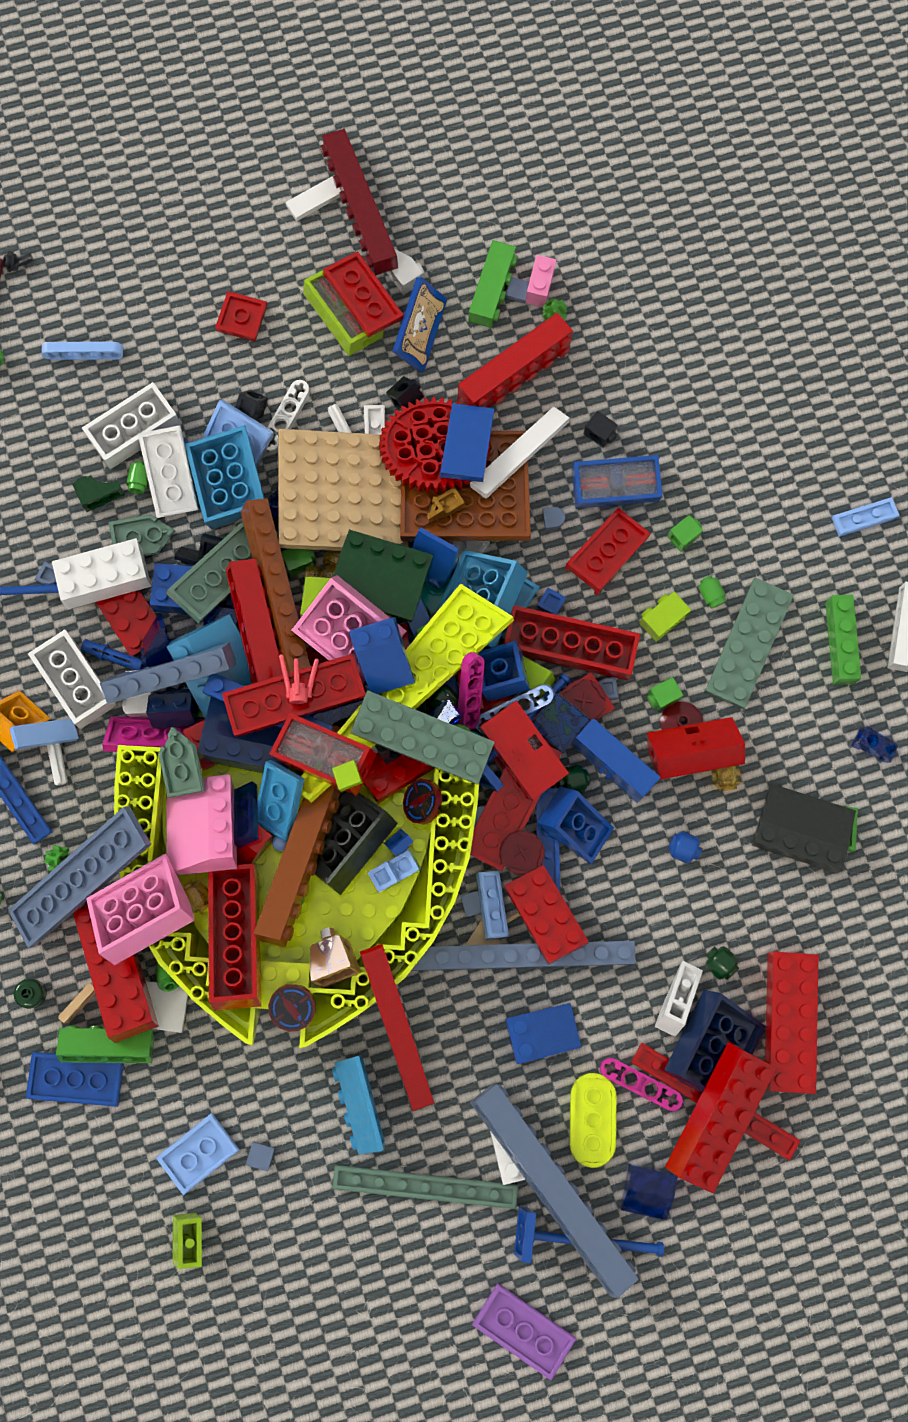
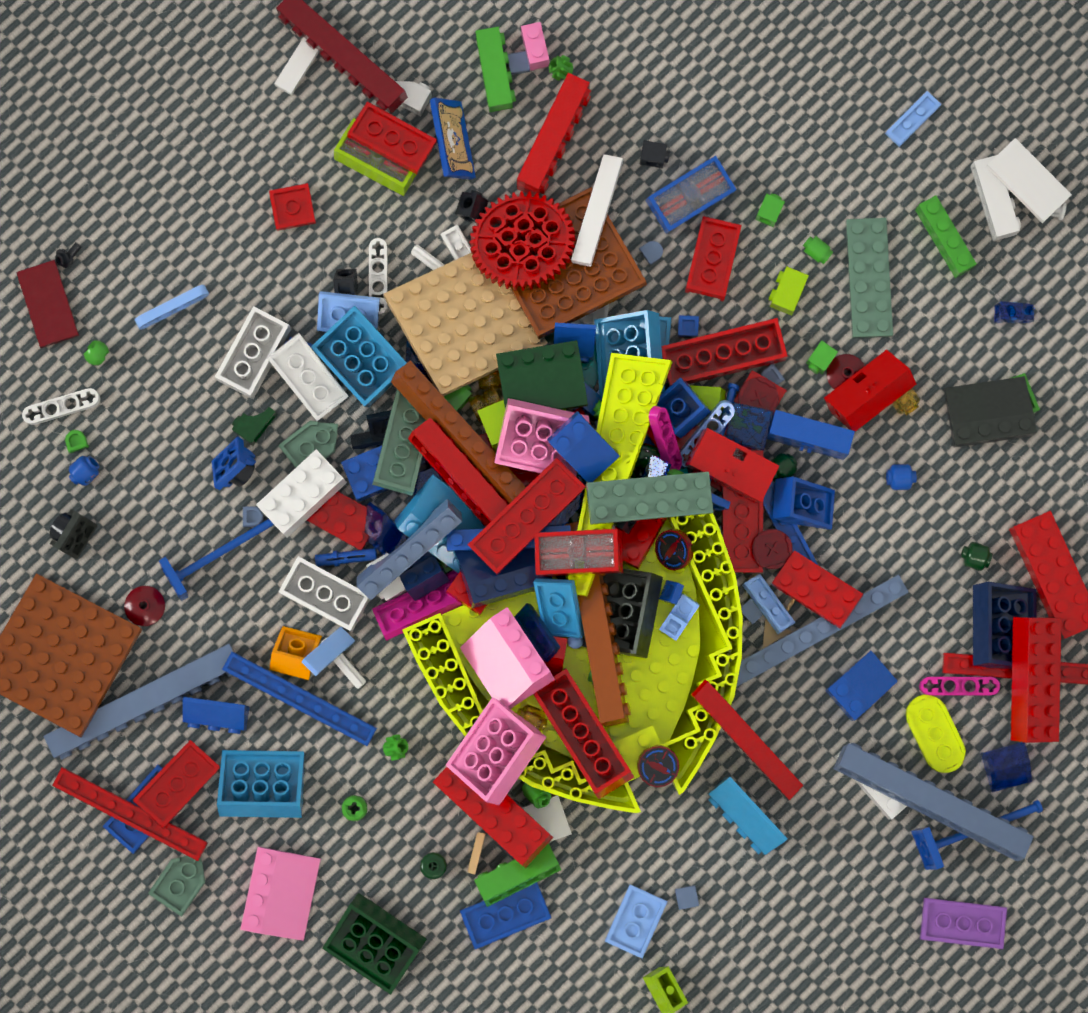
camera: 25 degrees left, 5 degrees up
sand blue plate [8,806,151,948] -> none
bright green brick [126,461,149,494] -> none
sand green tile [158,727,205,798] -> none
coral plant [279,654,319,704] -> none
medium nougat torso [310,928,361,988] -> none
lime tile [332,760,363,791] -> none
sand green tile [332,1165,519,1209] -> none
pearl gold slope [427,487,466,522] -> none
blue tile [440,403,494,482] -> none
white slope [655,961,703,1037] -> none
none -> blue piece [212,437,256,490]

